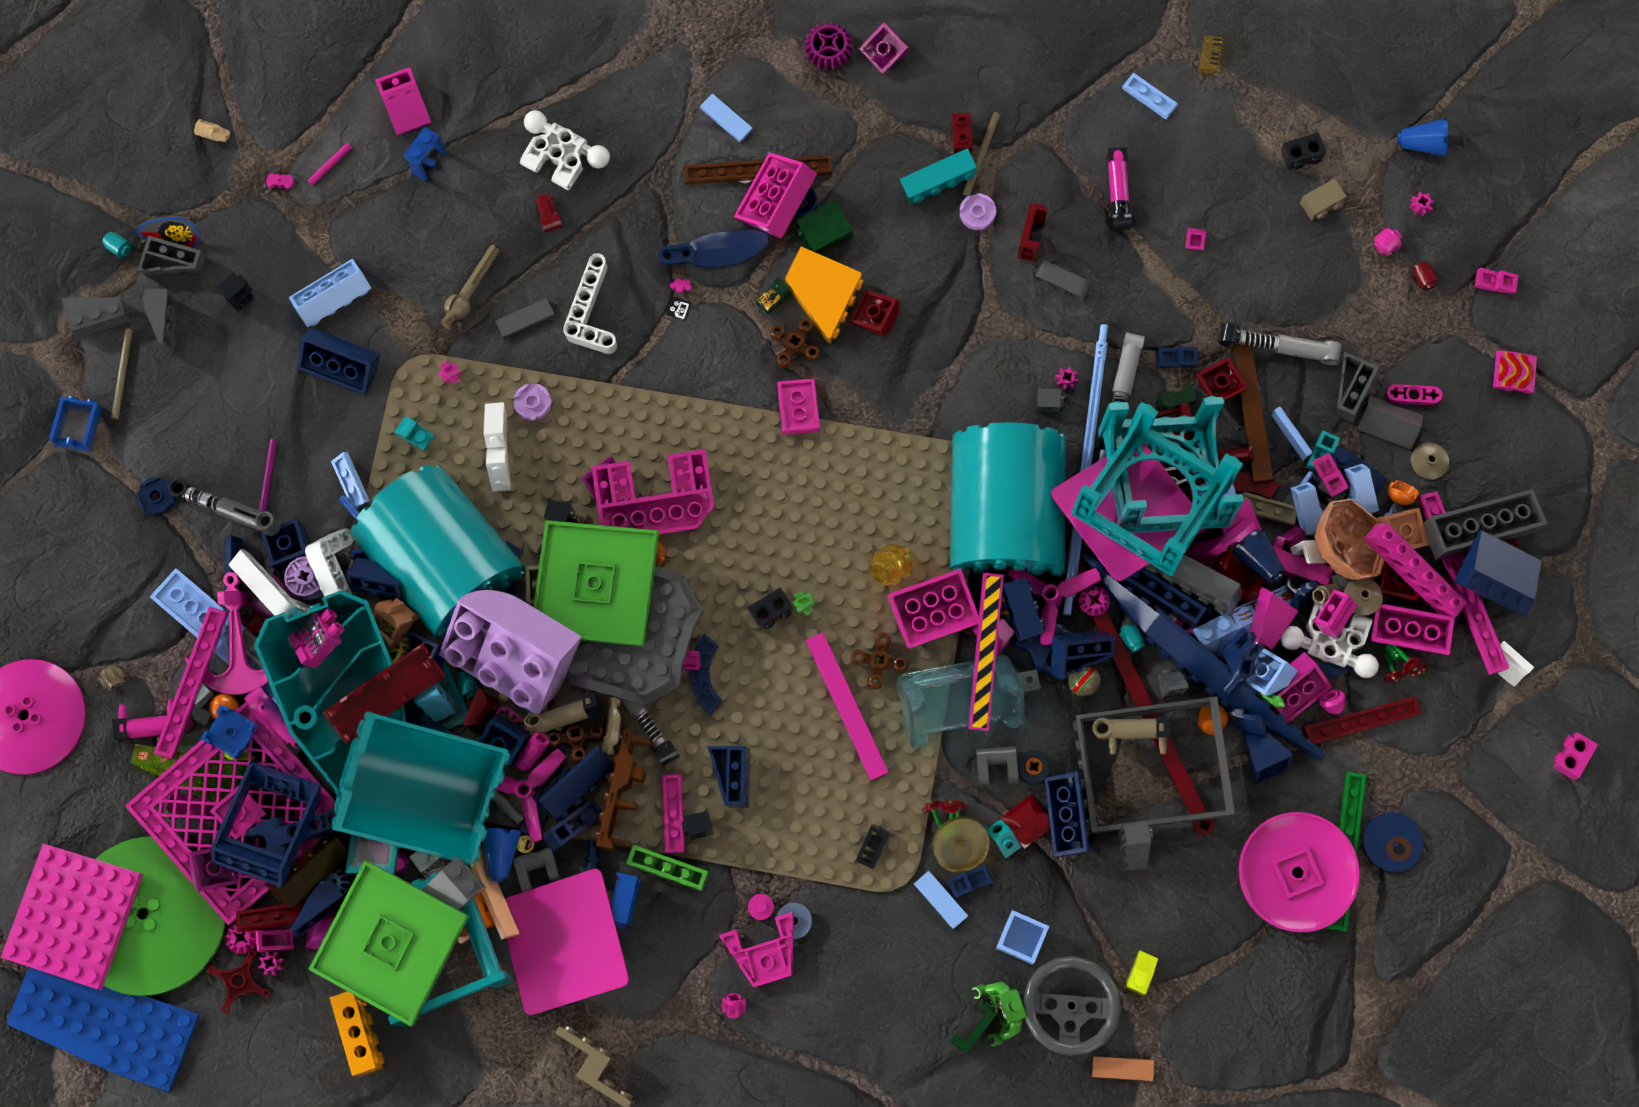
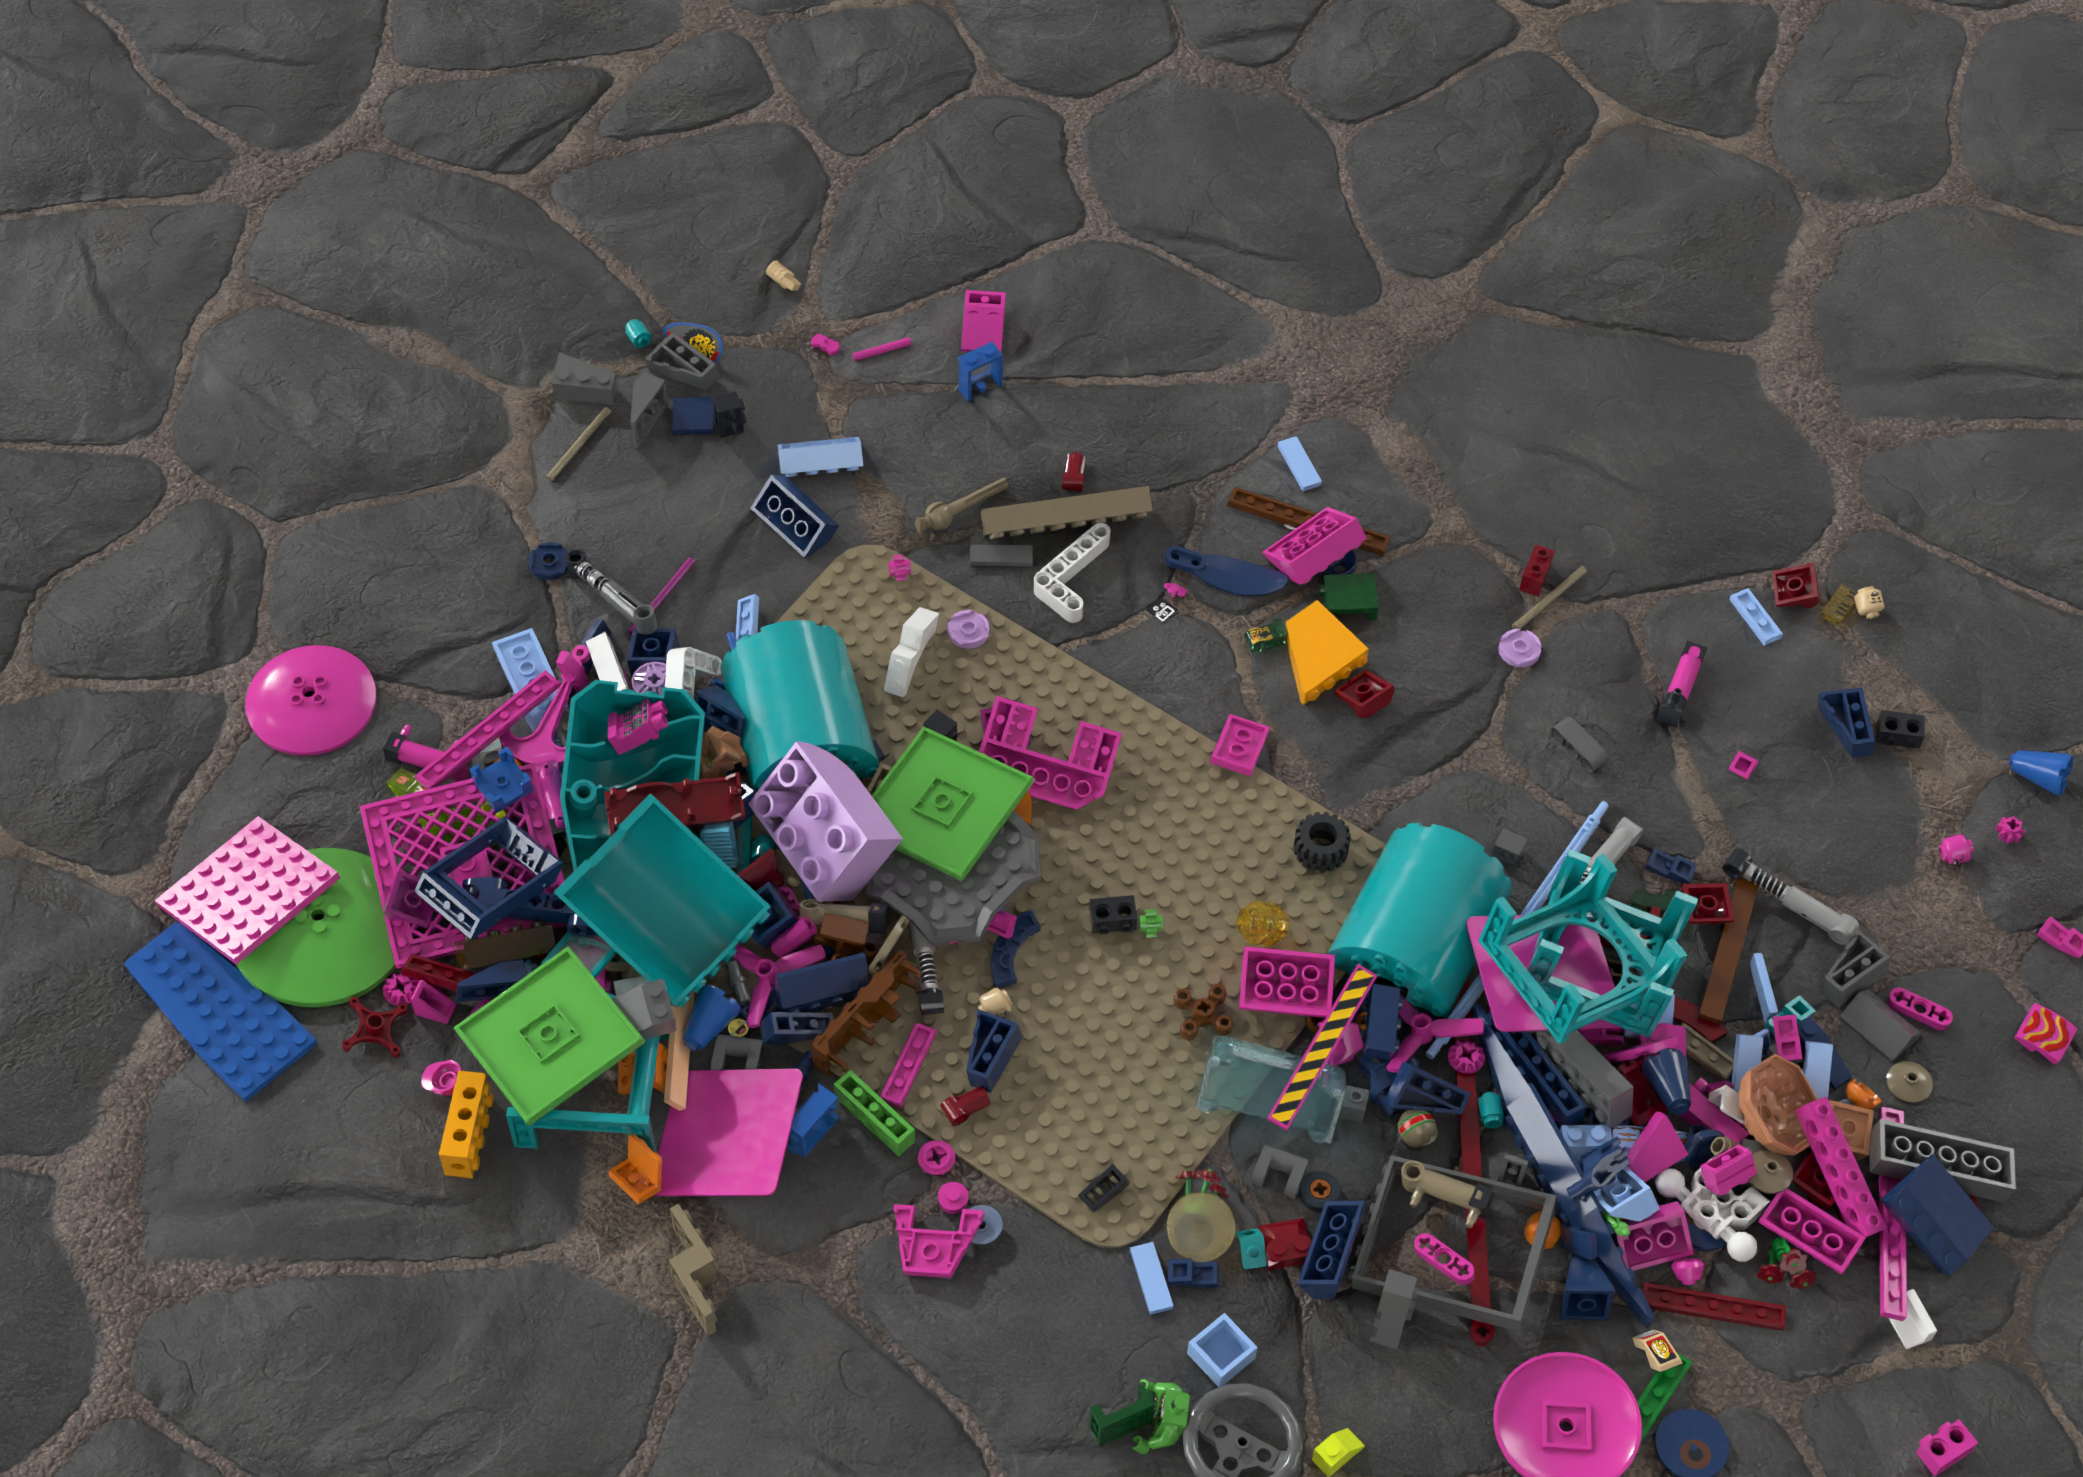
camera: 20 degrees right, 20 degrees down
blue window [49,396,103,452] -> none
dark tan gear [99,665,126,691] -> none
dark pink gear [258,951,285,976] -> none
teal brick [394,417,435,452] -> none
white connector [520,110,610,190] -> none
black brick [681,811,714,840] -> none
dark pink gear [722,993,746,1019] -> none
reddish brown gear [770,318,820,368] -> none
magenta gear [804,21,853,70] -> none
dark pink tile [805,633,889,781] -> none
magenta slope [859,22,910,75] -> none
teal brick [900,148,978,204] -> none
dark red panel [1017,203,1048,262] -> none
dark pink gear [1055,367,1079,392] -> none
dark red slope [1217,447,1254,464] -> none
dark tan brick [1300,179,1347,221] -> none
dark red brick [1413,261,1439,290] -> none
none -> dark pink hat [421,1060,463,1096]
none -> orange bracket [609,1133,663,1205]
none -> dark blue tile [672,397,714,434]
none -> reddish brown panel [819,912,869,951]
none -> dark pink gear [918,1140,955,1176]
none -> dark red piece [940,1086,990,1126]
none -> tan head [978,988,1013,1018]
none -> dark tan brick [980,486,1153,539]
none -> black tyre [1293,812,1351,873]
none -> dark pink beam [1414,1233,1474,1285]
none -> slope [1633,1329,1682,1372]
none -> dark red slope [1772,563,1820,608]
none -> dark blue wedge [1818,687,1875,758]
none -> tan head [1854,586,1885,619]

